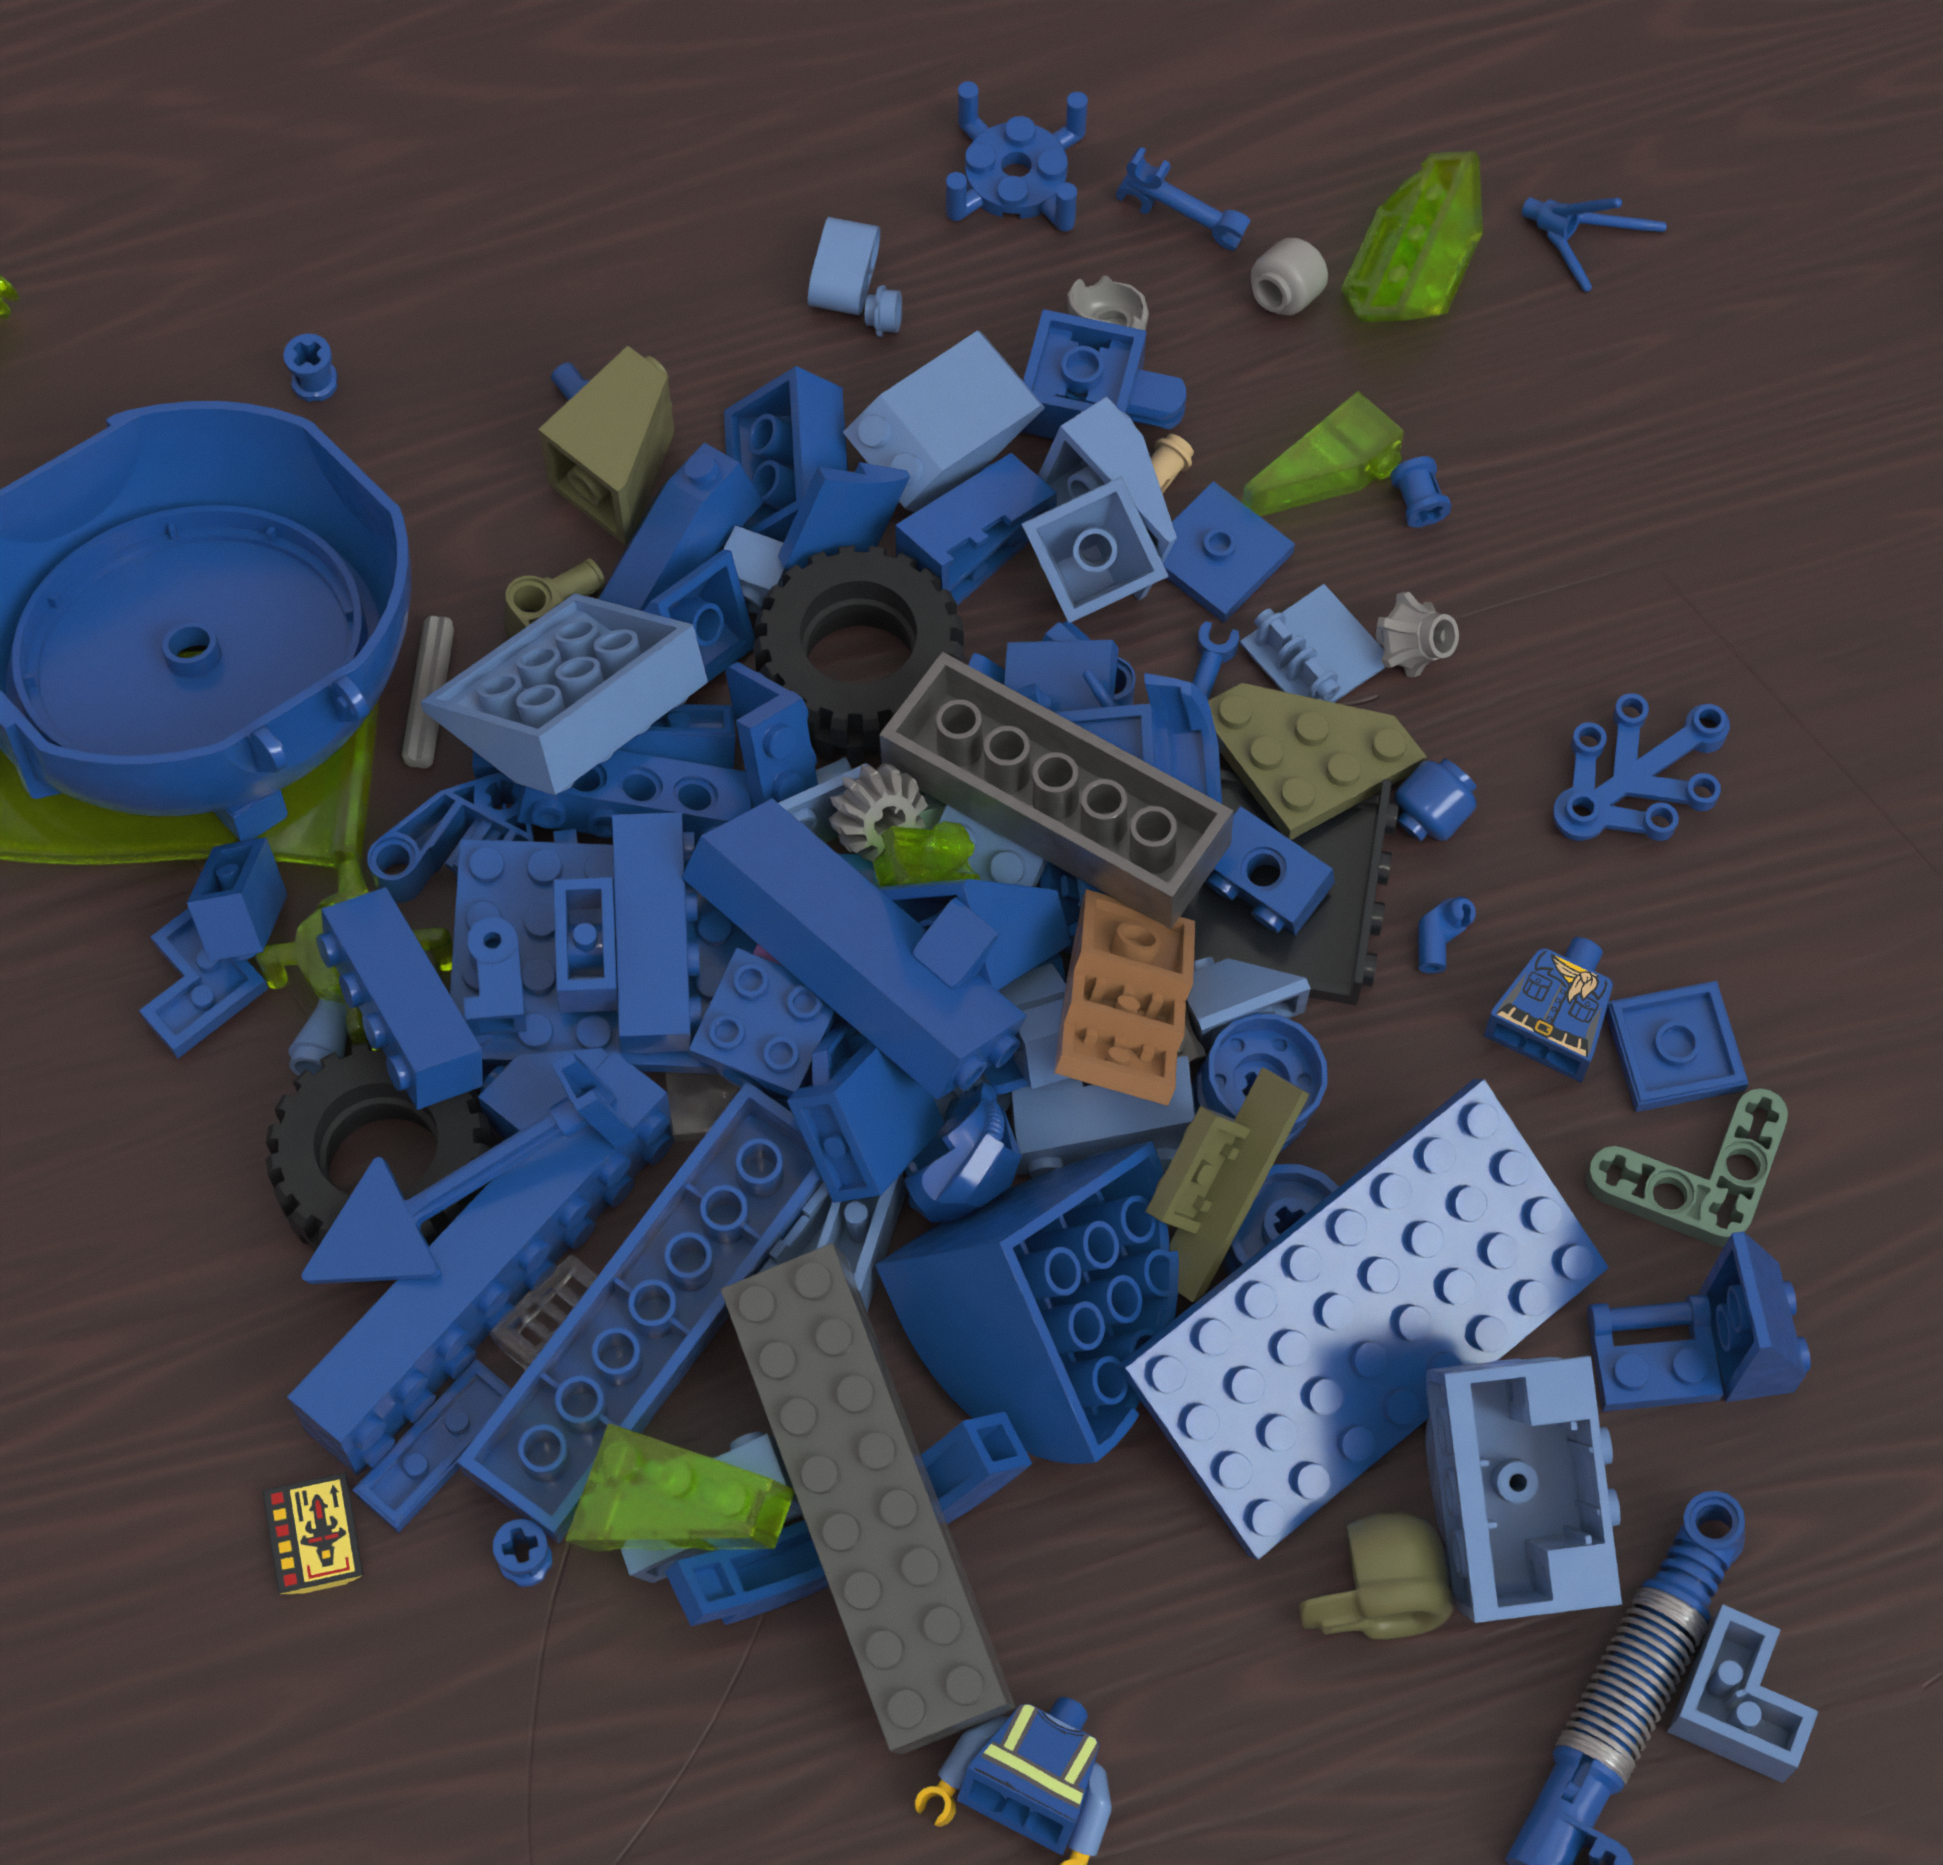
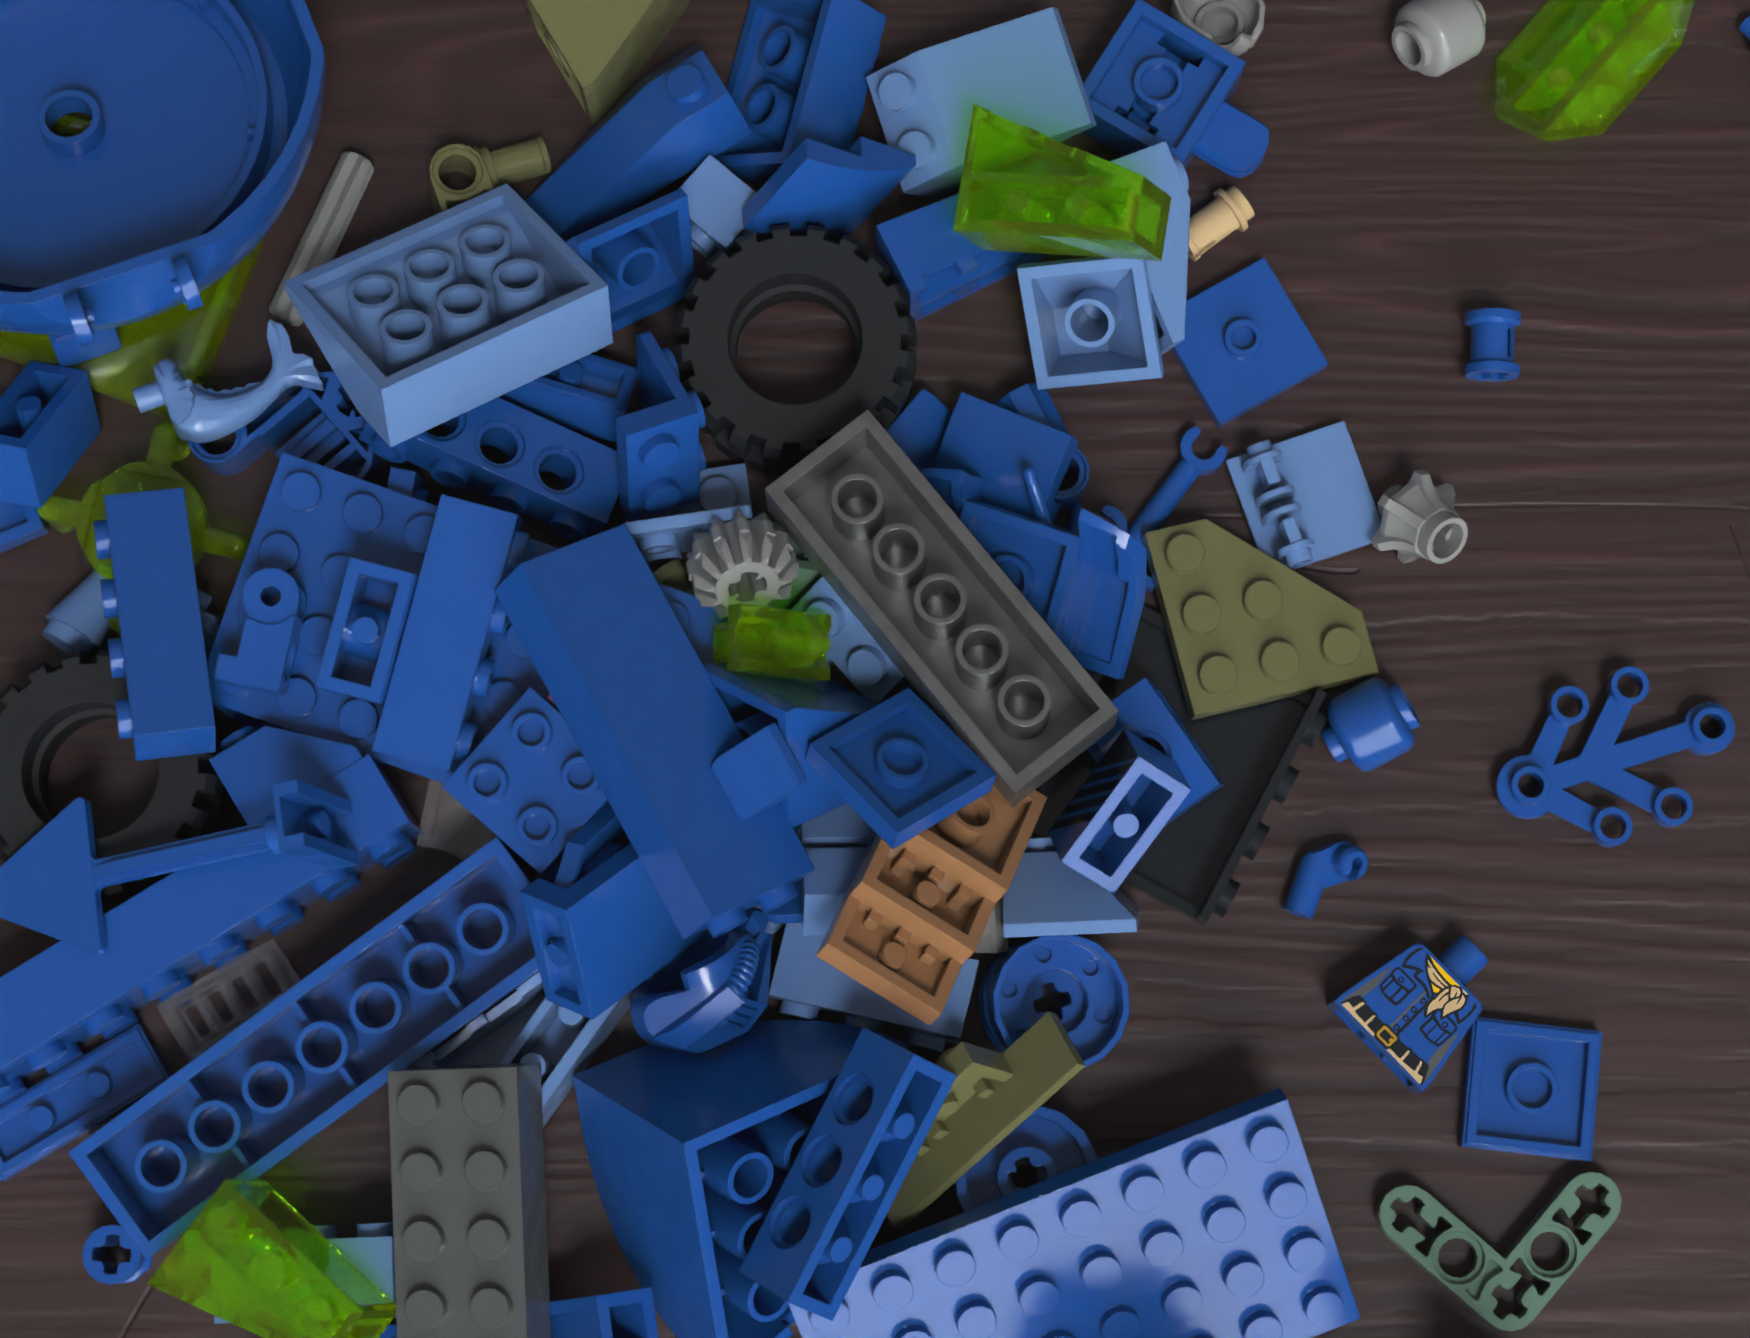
camera: 20 degrees right, 15 degrees up
clear neon green slope [1242,391,1404,516] -> none
none -> medium blue animal [132,319,324,443]
none -> blue brick [739,1027,957,1321]
none -> blue plate [805,688,996,850]
none -> clear neon green wedge [953,104,1172,261]
none -> blue brick [1048,729,1191,894]

